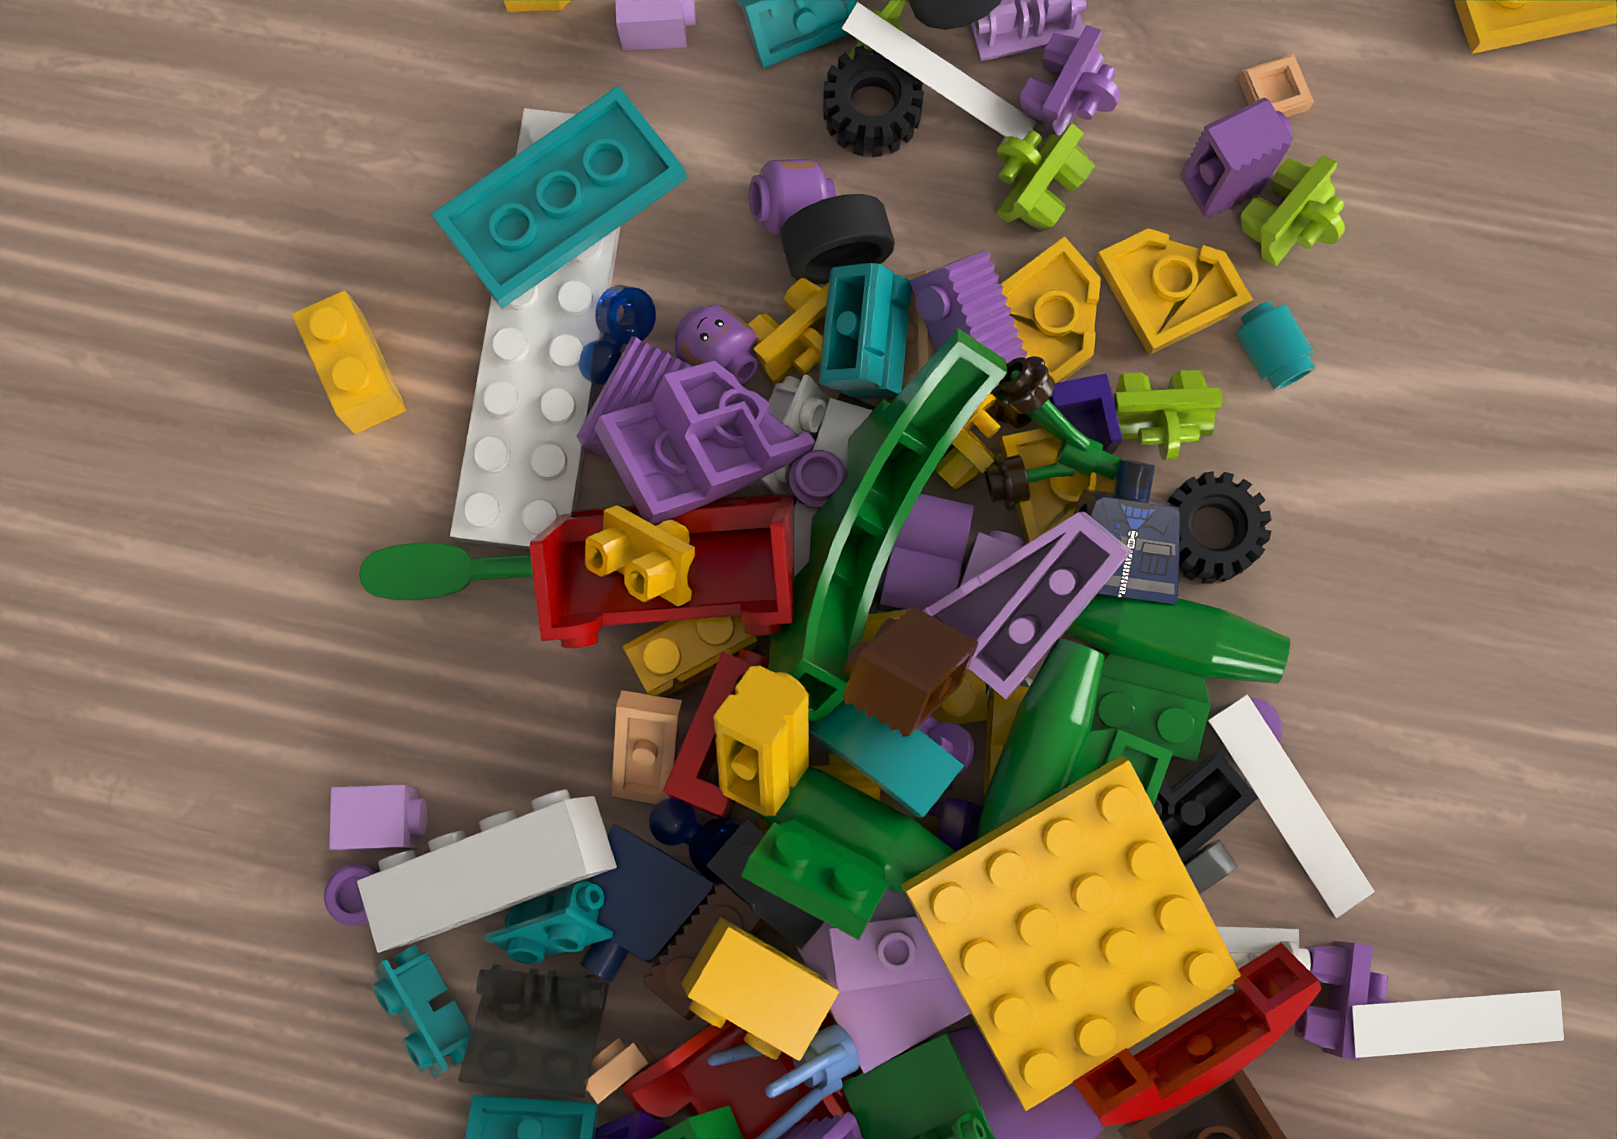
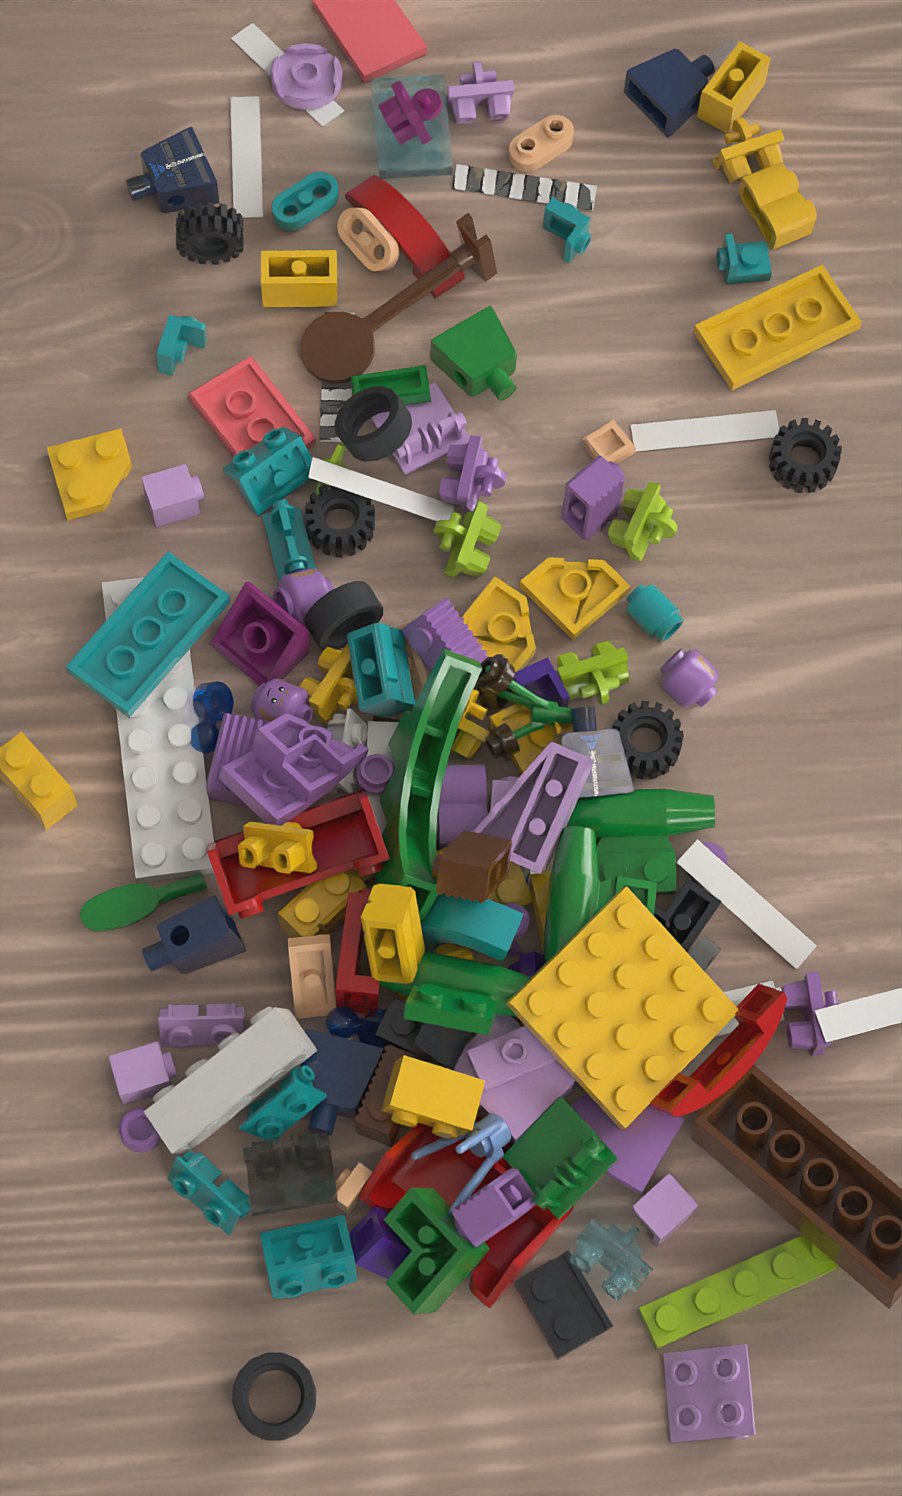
camera: 20 degrees left, 10 degrees down
none -> dark blue torso [142,896,246,974]
none -> lavender hinge [158,1003,245,1048]
none -> magenta slope [210,581,310,686]
none -> teal hinge [262,499,316,581]
none -> white sticker [630,410,779,452]
none -> medium lavender head [659,648,719,707]
none -> black tyre [769,418,842,493]

